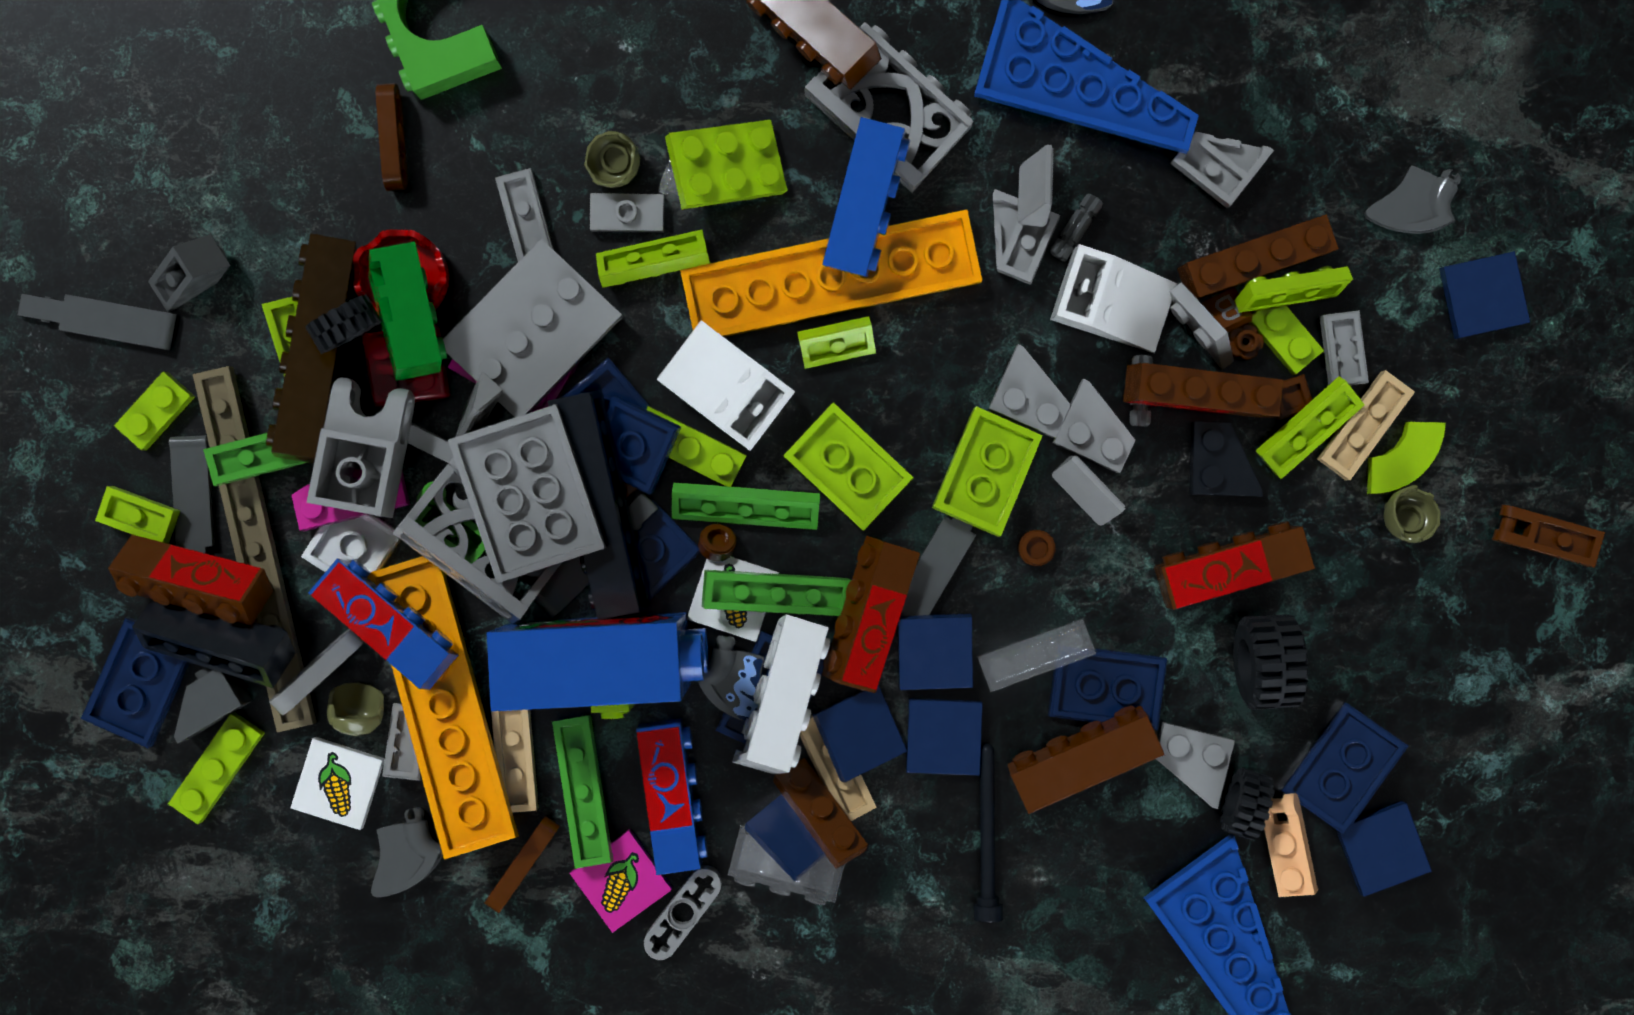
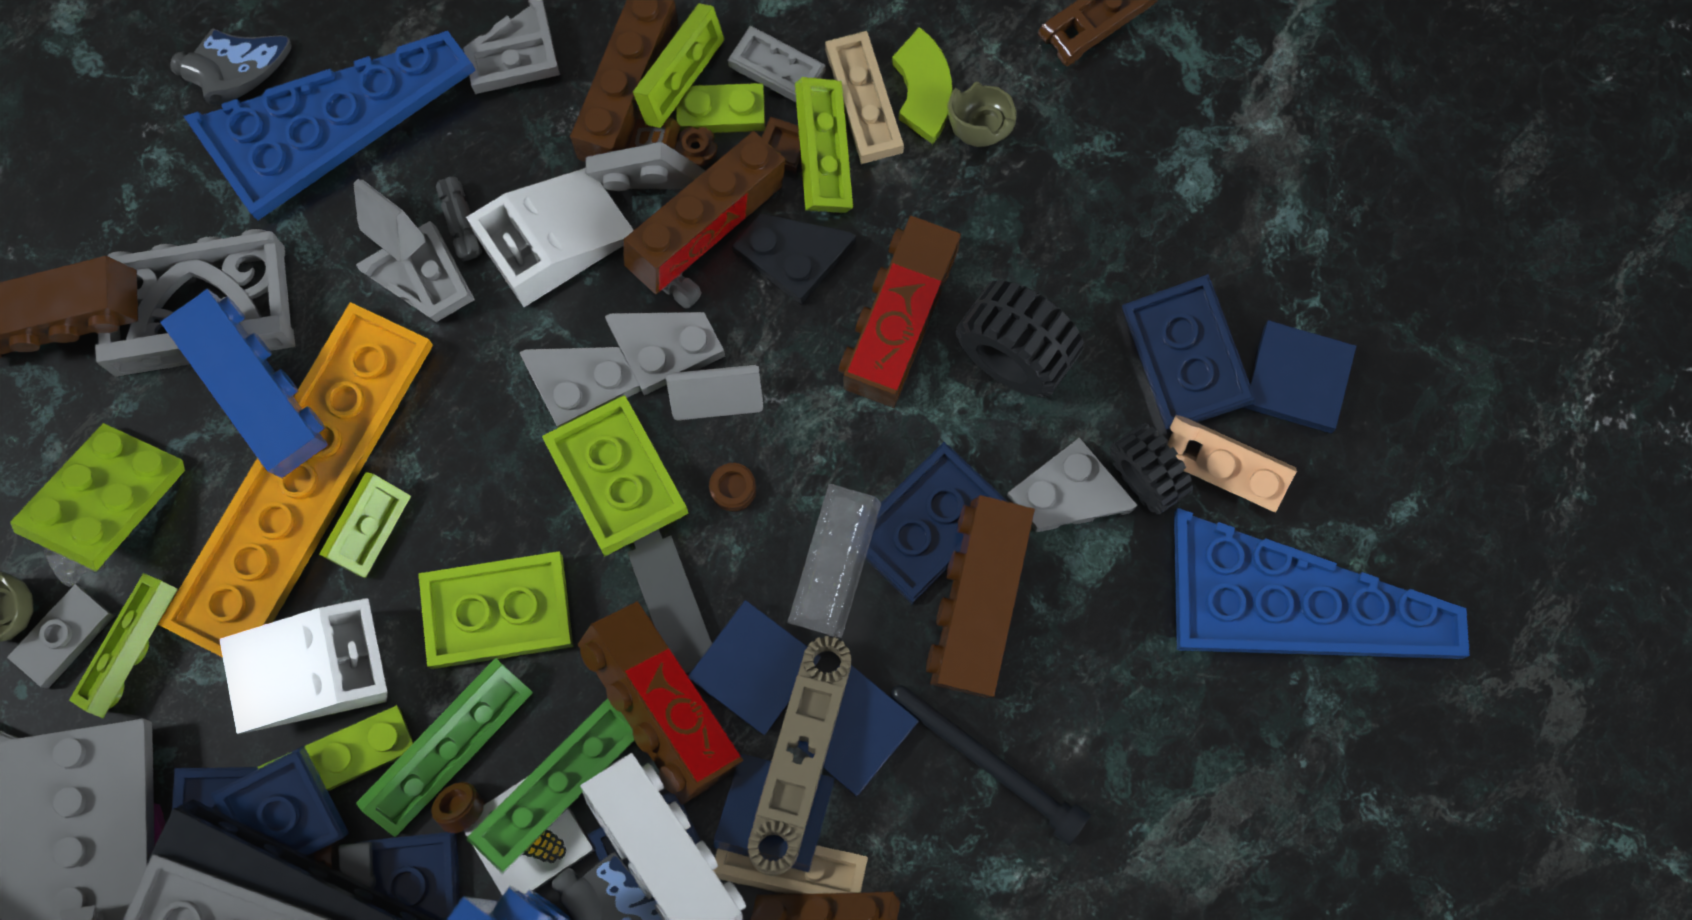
camera: 45 degrees left, 15 degrees down
none -> dark tan piece [748,636,851,875]

